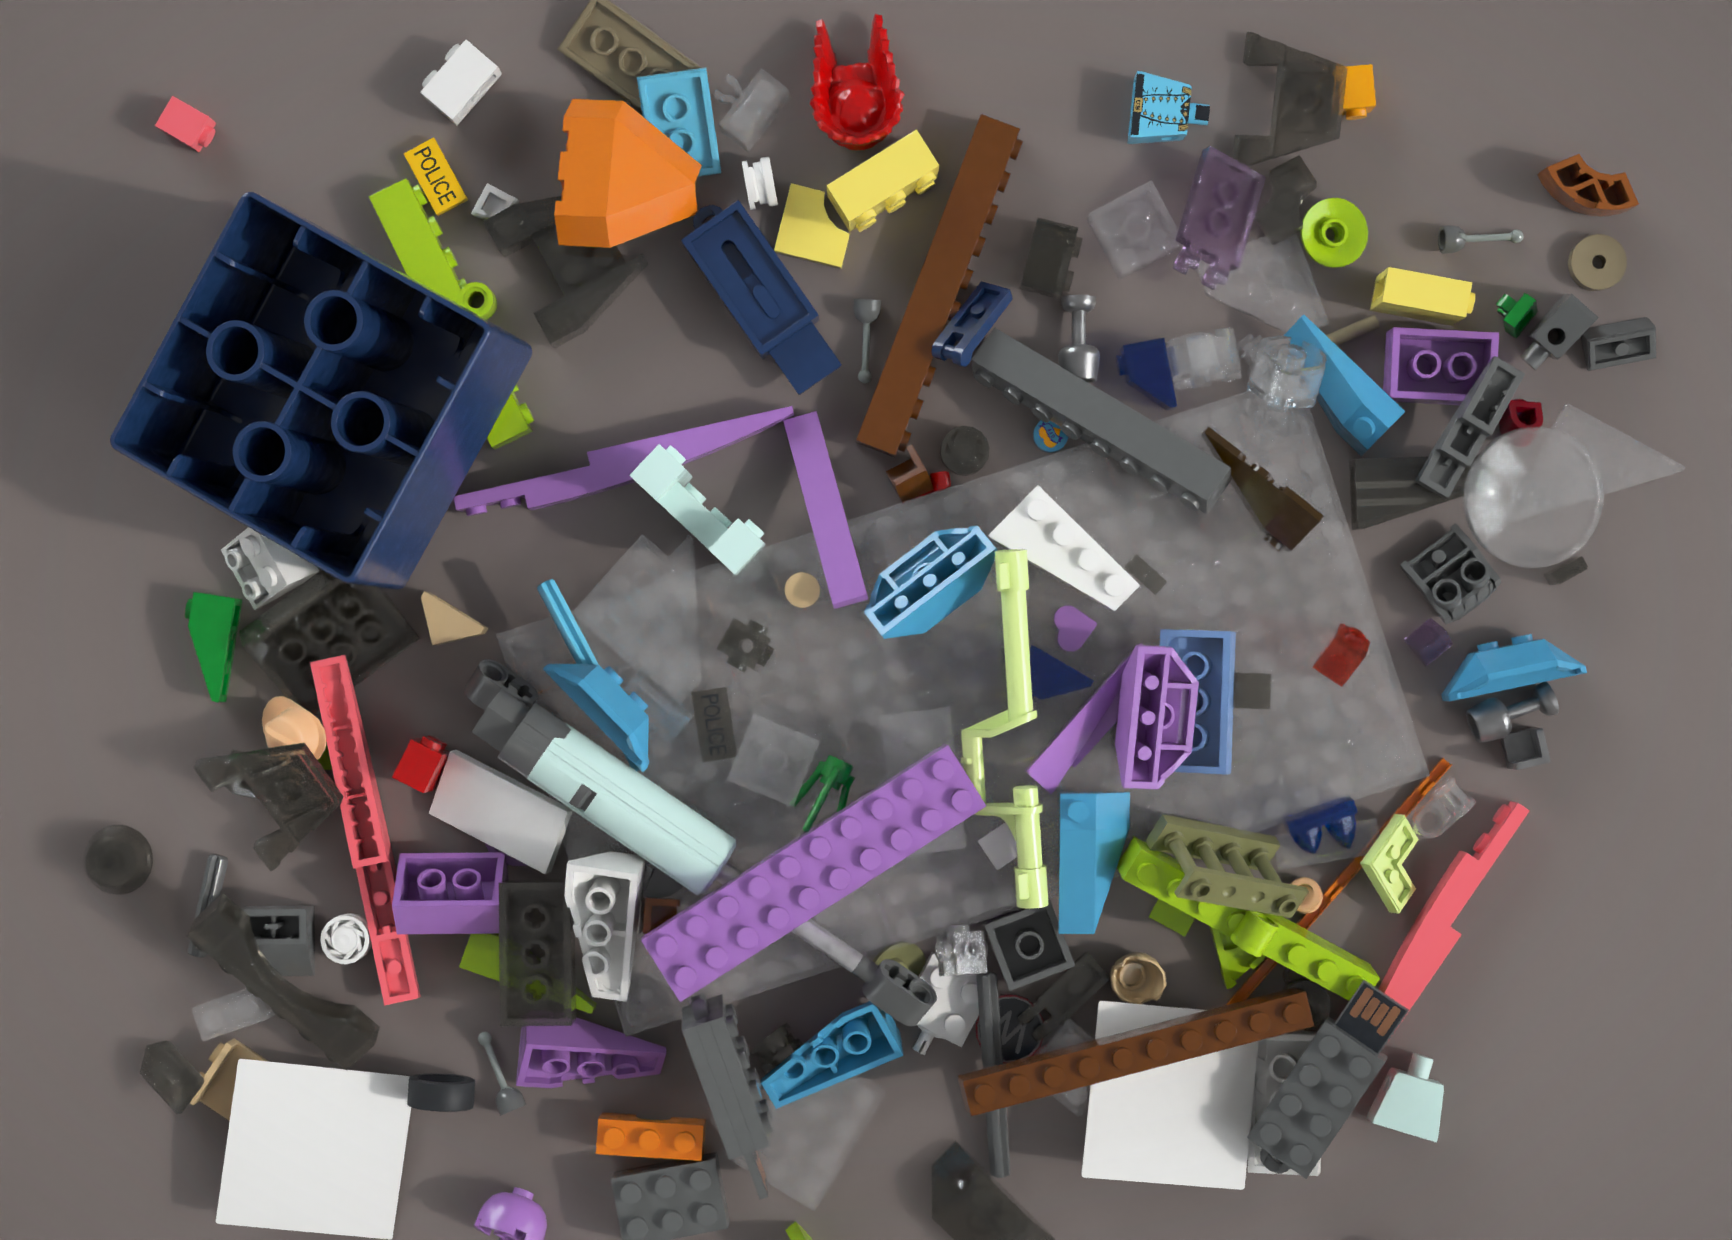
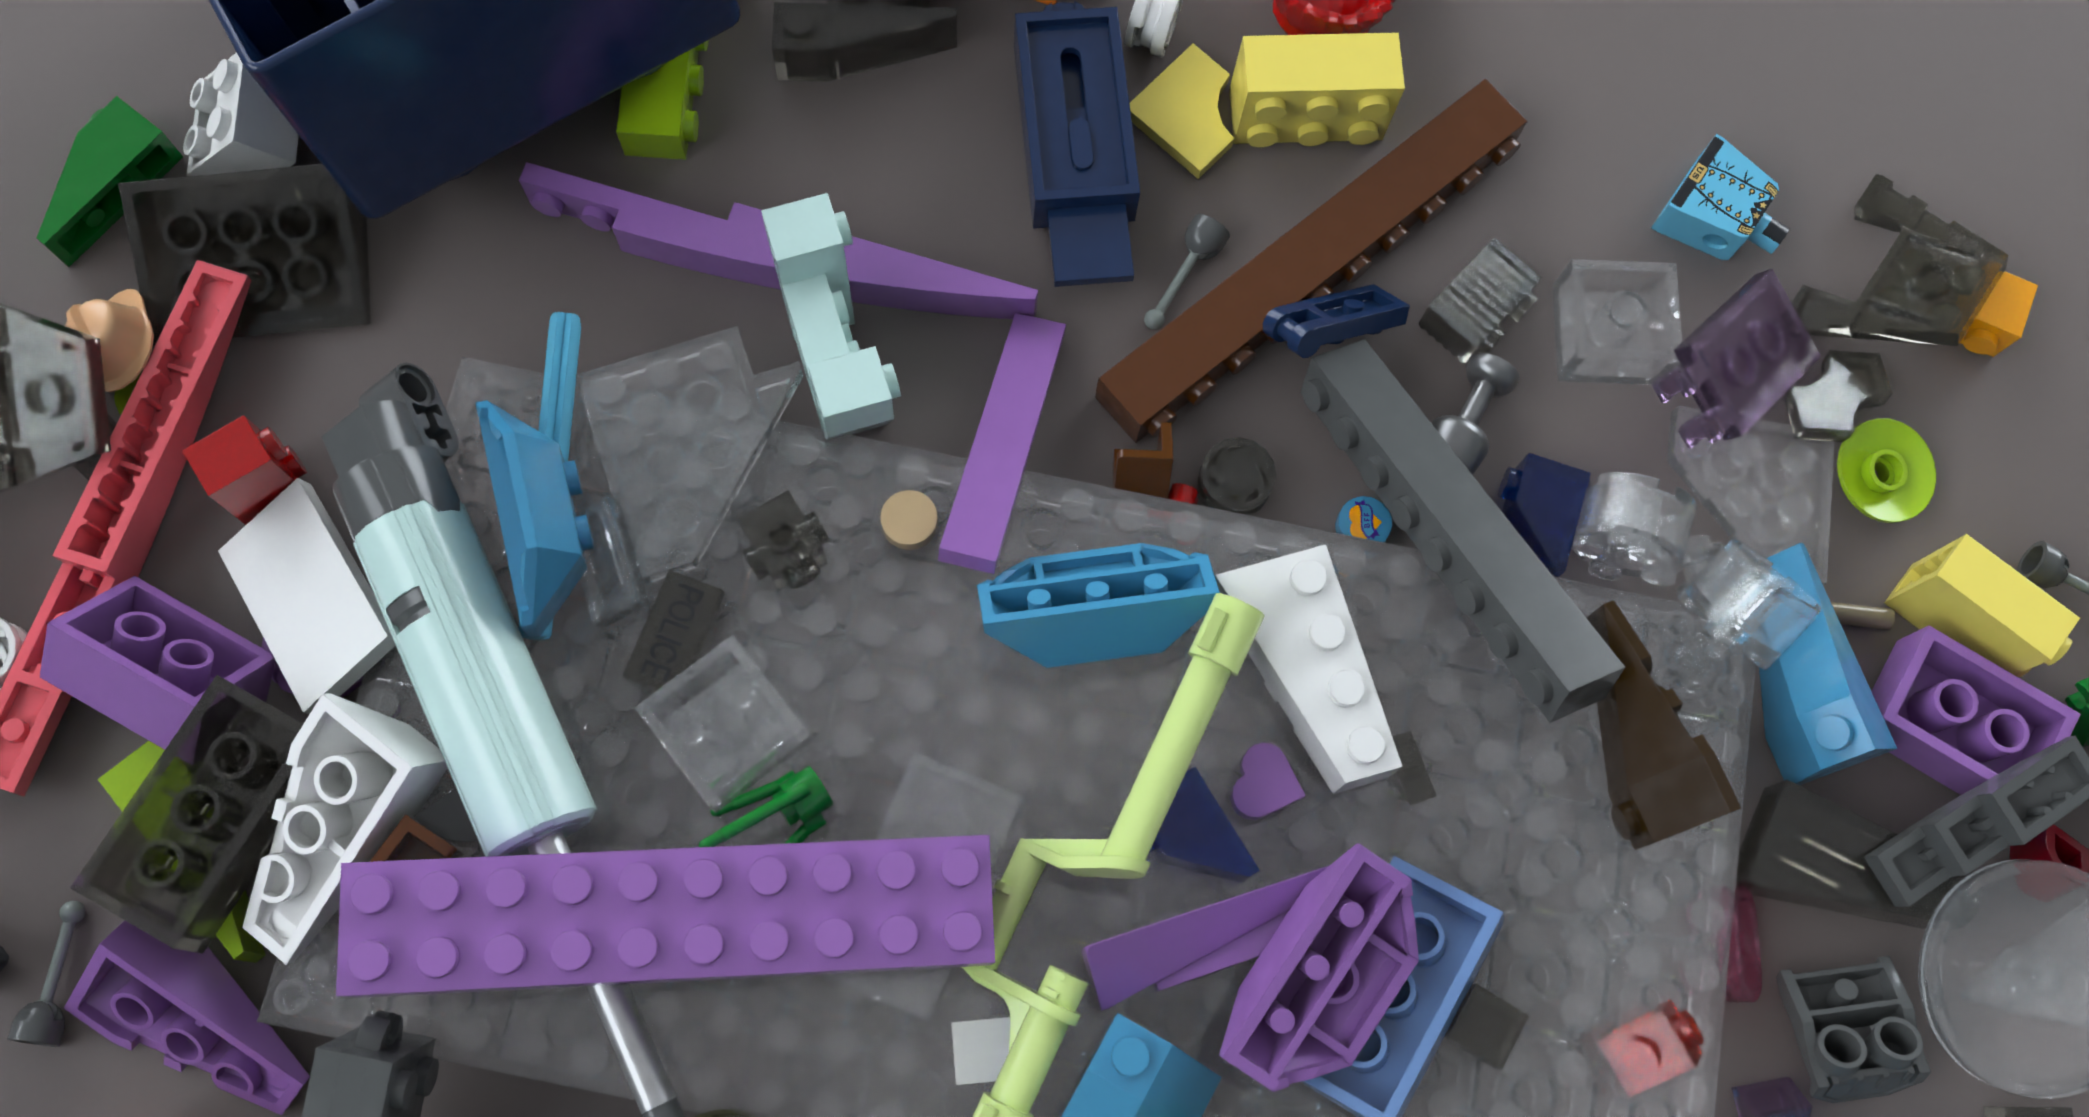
camera: 20 degrees right, 15 degrees down
tan slope [421,591,489,646] -> none
none -> clear pink plate [1705,886,1762,1003]

